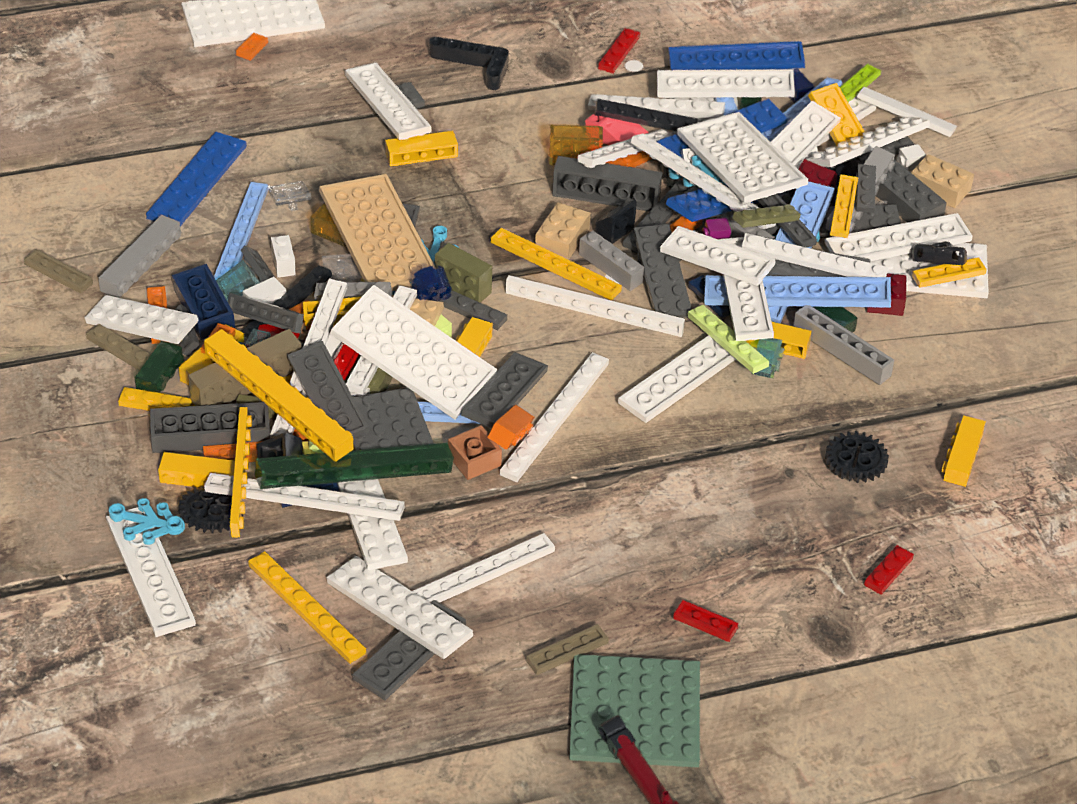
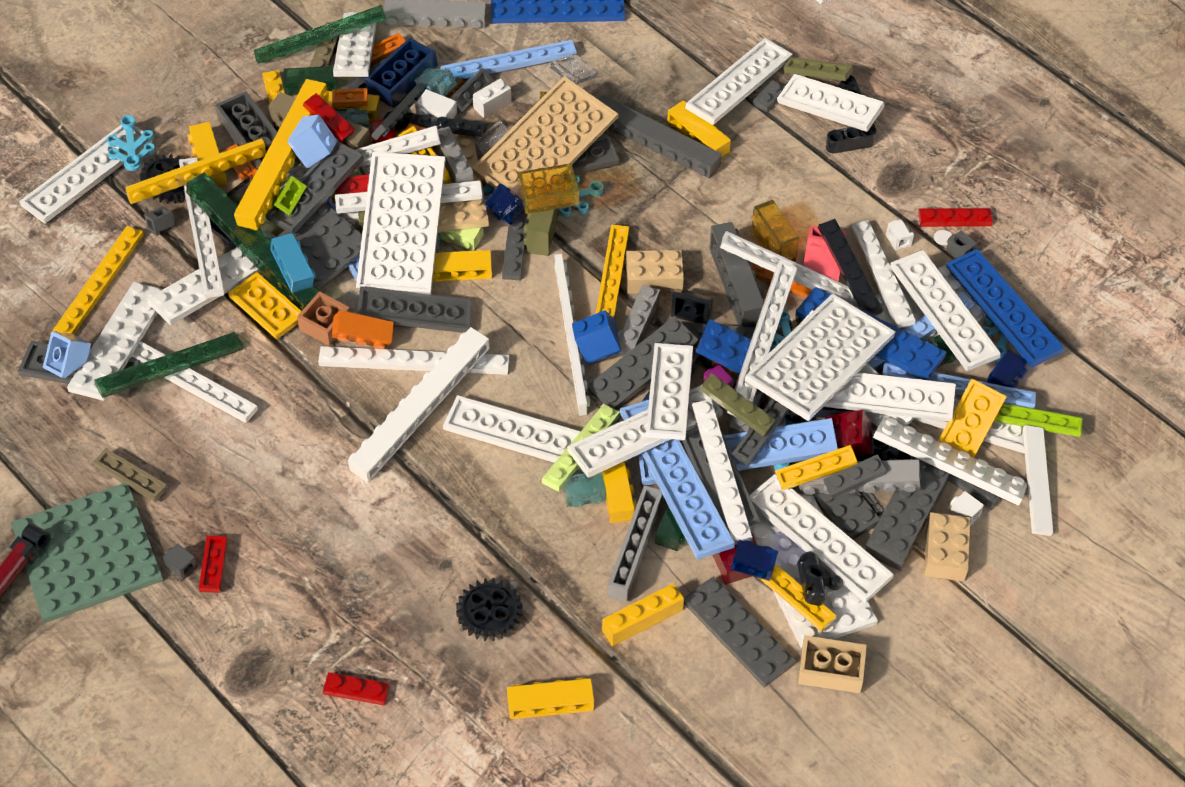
camera: 65 degrees right, 10 degrees up
none -> light blue slope [43,331,91,378]
none -> clear green plate [94,332,243,398]
none -> dark grey brick [144,206,175,236]
none -> dark grey brick [163,544,197,580]
none -> yellow plate [228,272,301,339]
none -> clear green plate [254,5,386,64]
none -> dark azure brick [270,233,315,293]
none -> lime slope [274,176,307,215]
none -> light blue slope [287,115,338,168]
none -> red plate [303,93,355,142]
none -> white brick [348,327,489,483]
none -> clear yellow brick [517,163,579,214]
none -> blue slope [572,310,621,365]
none -> dark grey brick [599,95,722,179]
none -> yellow brick [602,583,684,647]
none -> dark grey plate [684,576,796,688]
none -> clear blue brick [730,539,778,581]
none -> white plate [777,74,885,132]
none -> olive plate [783,57,853,81]
none -> tan brick [797,635,867,693]
none -> white brick [886,220,914,250]
none -> dark grey brick [946,231,977,259]

